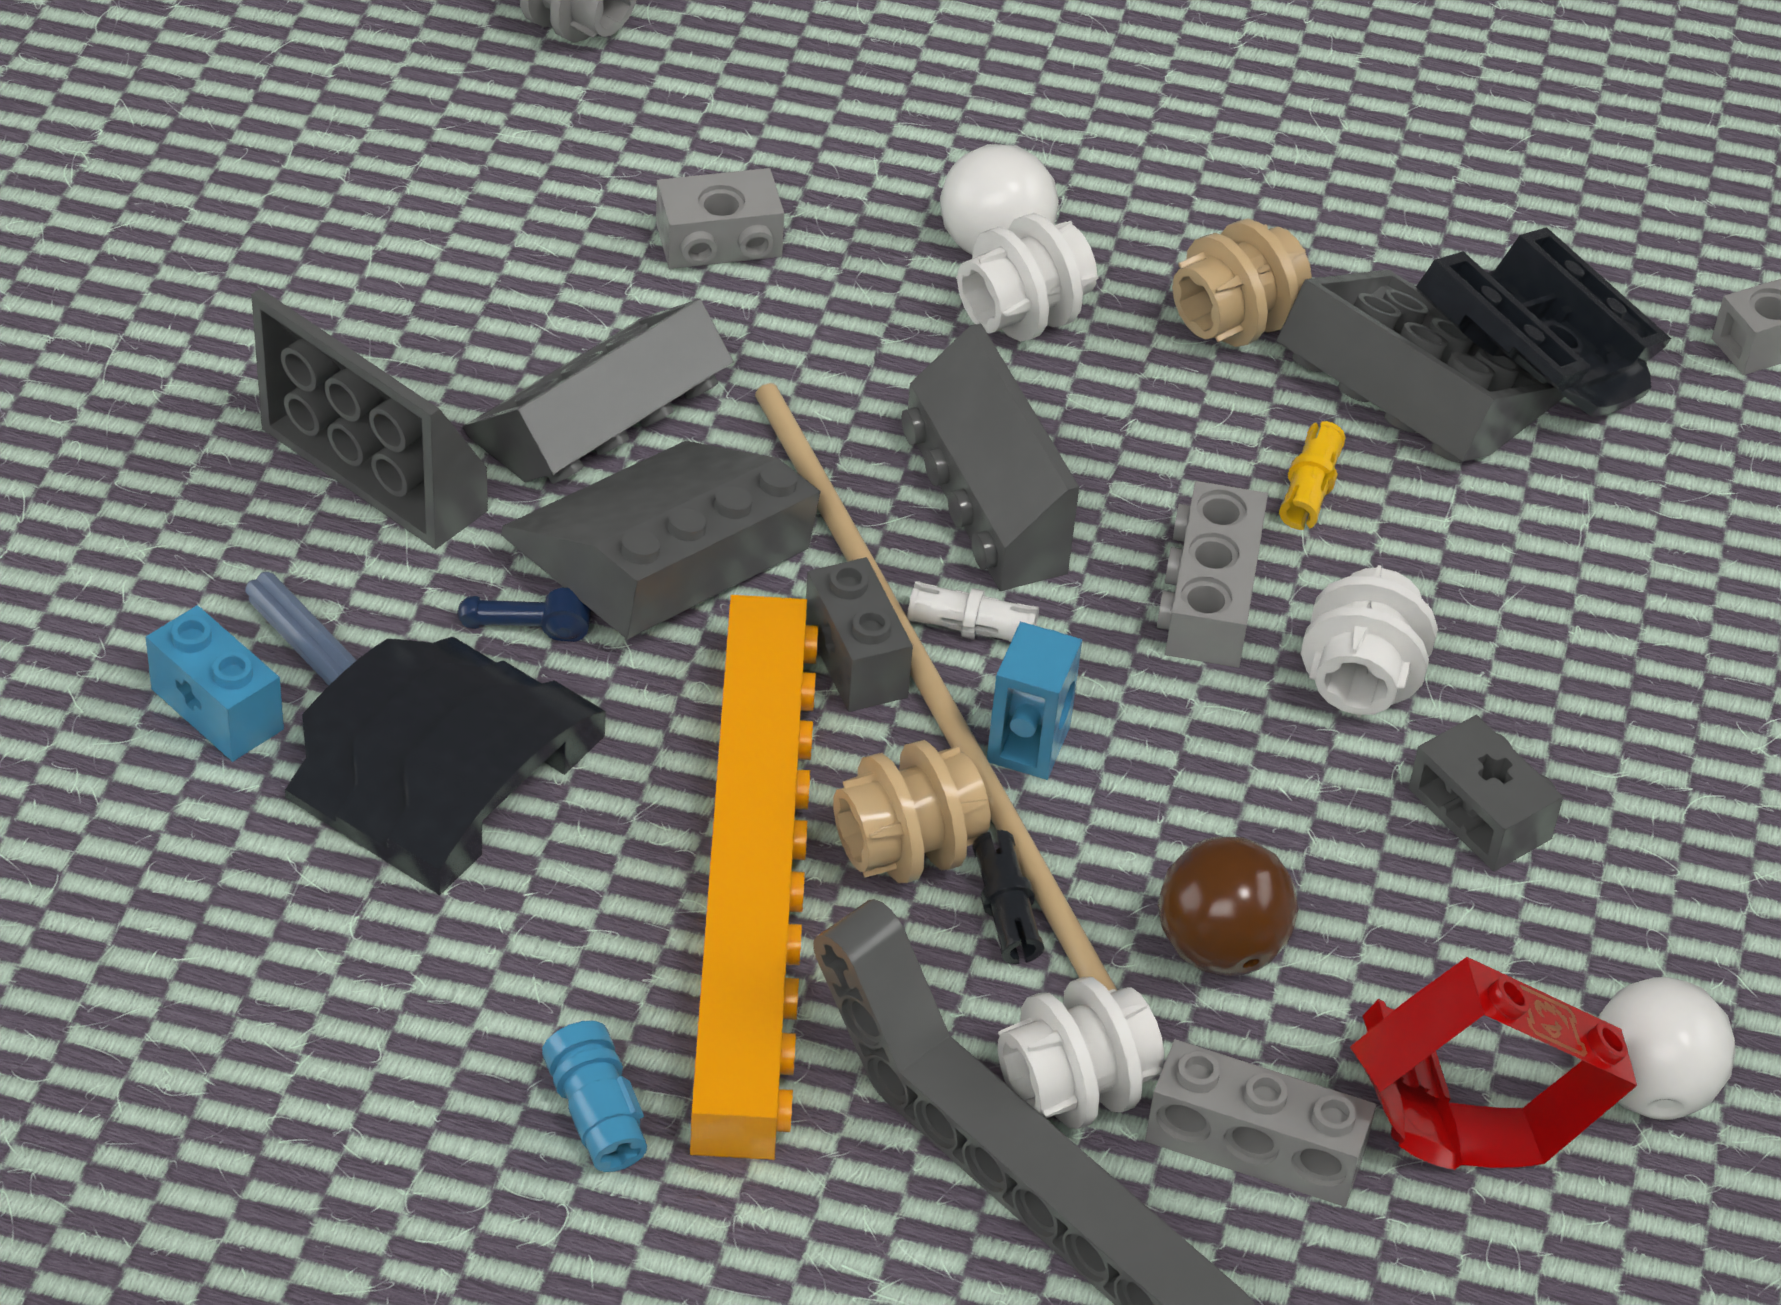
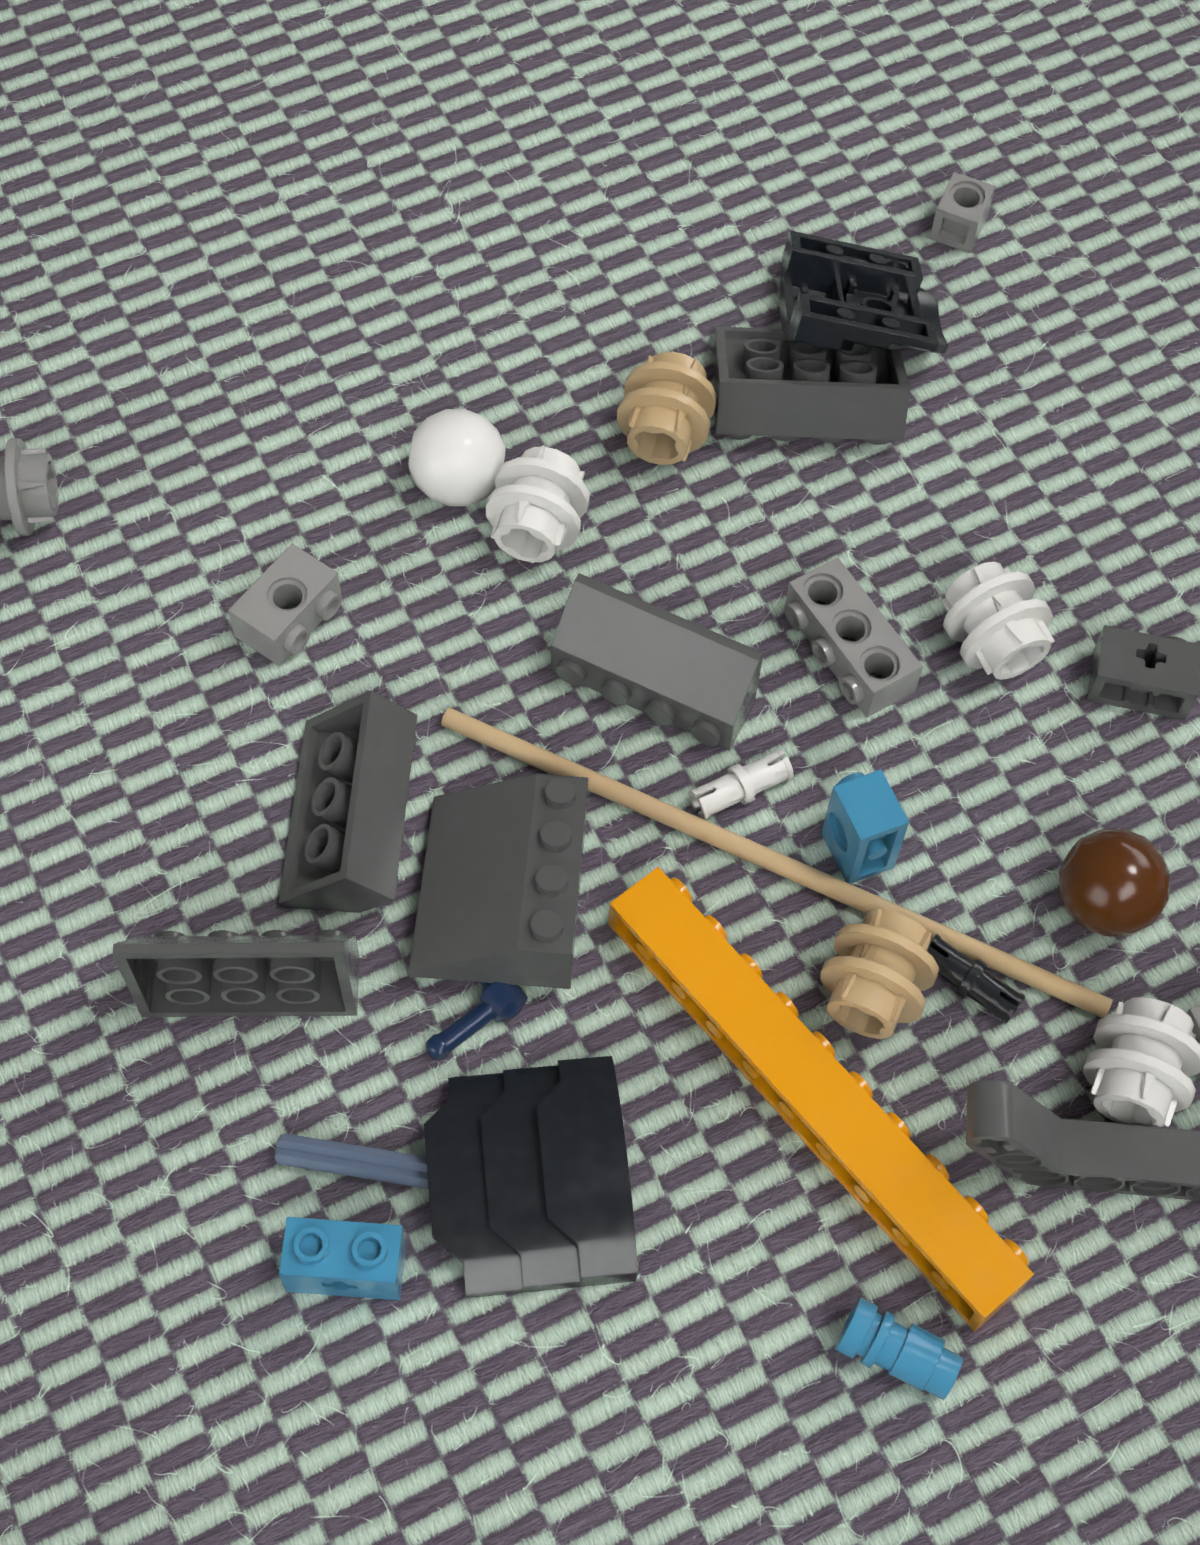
camera: 40 degrees left, 15 degrees up
dark grey brick [806,557,913,712] -> none
yellow pin [1279,421,1346,530] -> none

